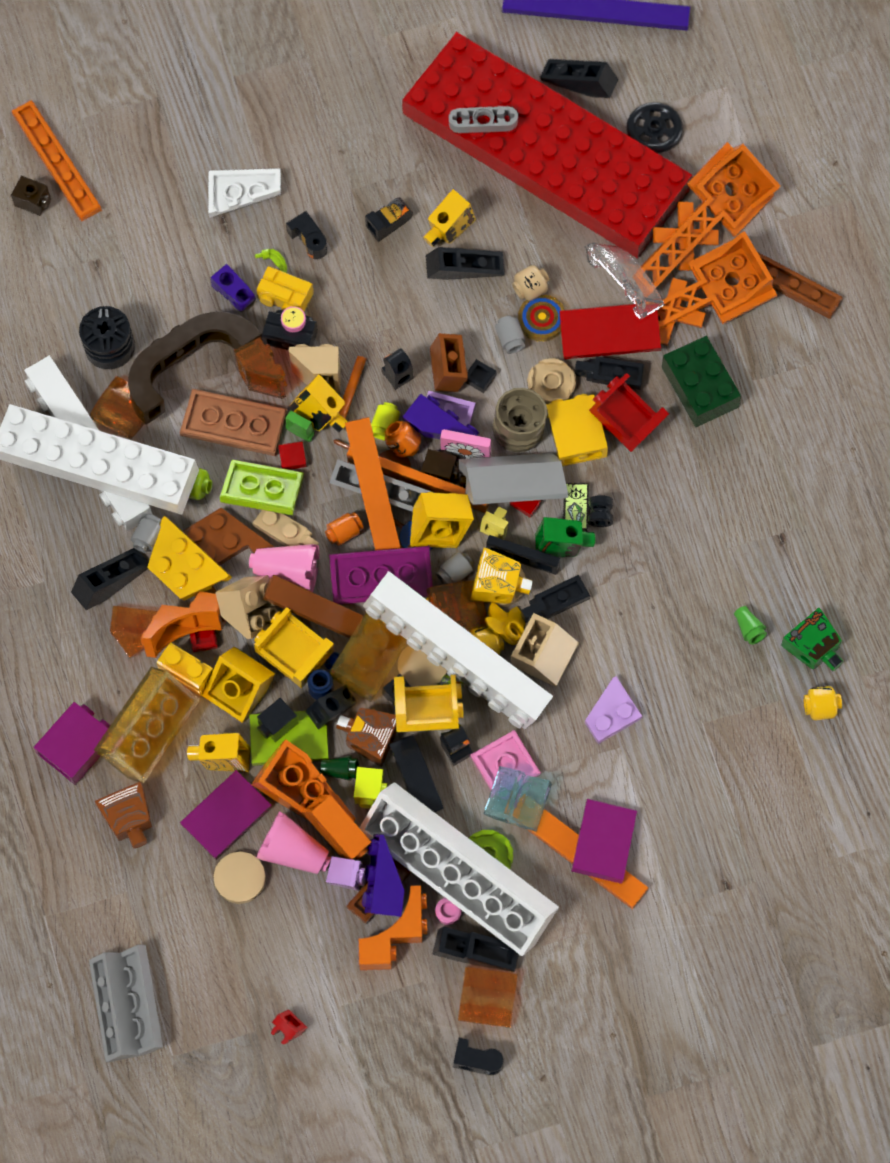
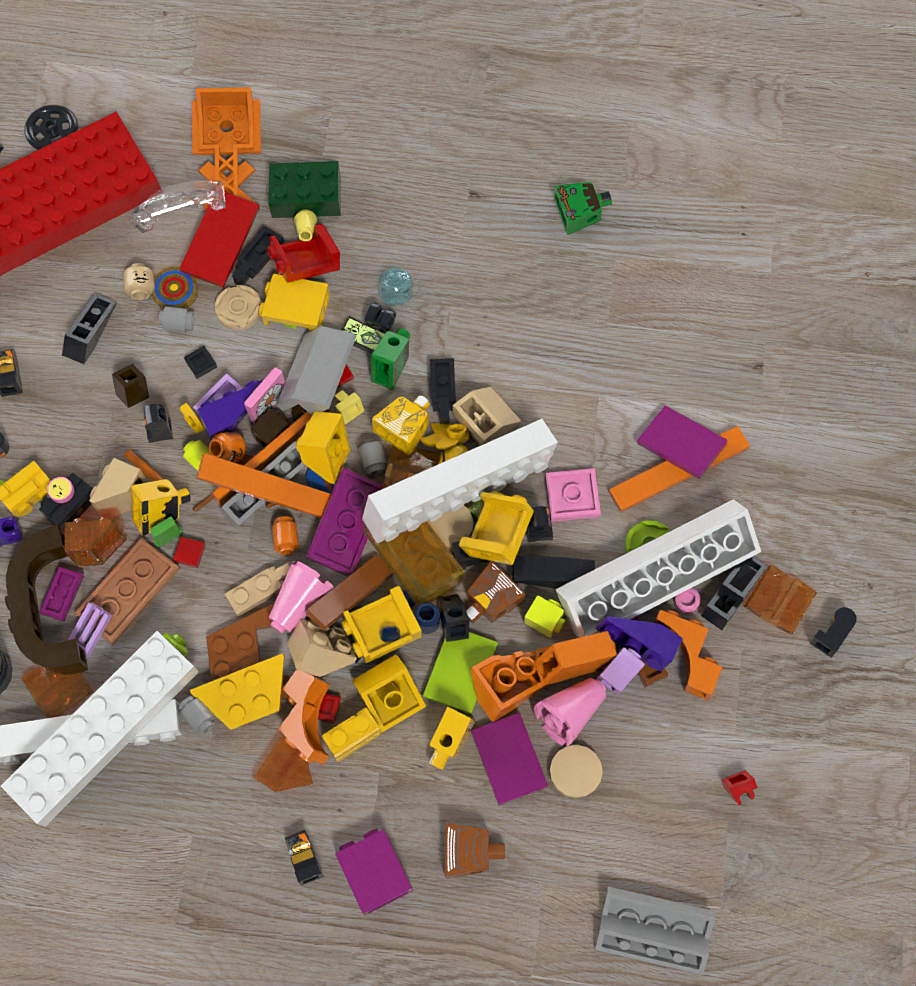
camera: 65 degrees left, 0 degrees up
black slope [71,548,149,610] -> none
clear yellow brick [94,667,200,784] -> none
lime tile [220,460,304,515] -> none
black brick [257,697,298,743] -> none
dark green cone [320,755,359,781] -> none
yellow torso [423,189,476,247] -> none
dark orange brick [430,333,468,392] -> none
clear light blue slope [484,766,552,831] -> none
black tile [486,535,560,575] -> none
dark tan wheel [492,388,547,452] -> none
lavender wing [585,676,642,744] -> none
orange piece [631,142,781,295] -> none
bright green cone [734,606,767,645] -> none
dark orange tile [758,252,843,319] -> none
yellow head [803,686,842,721] -> none
none -> magenta plate [39,566,84,622]
none -> lavender tile [67,602,113,659]
none -> dark brown brick [112,364,149,408]
none -> yellow tile [179,402,204,434]
none -> black leg [285,830,324,886]
none -> light yellow cone [294,209,317,242]
none -> clear light blue hair [378,268,414,306]
none -> clear blue rock [379,626,400,642]

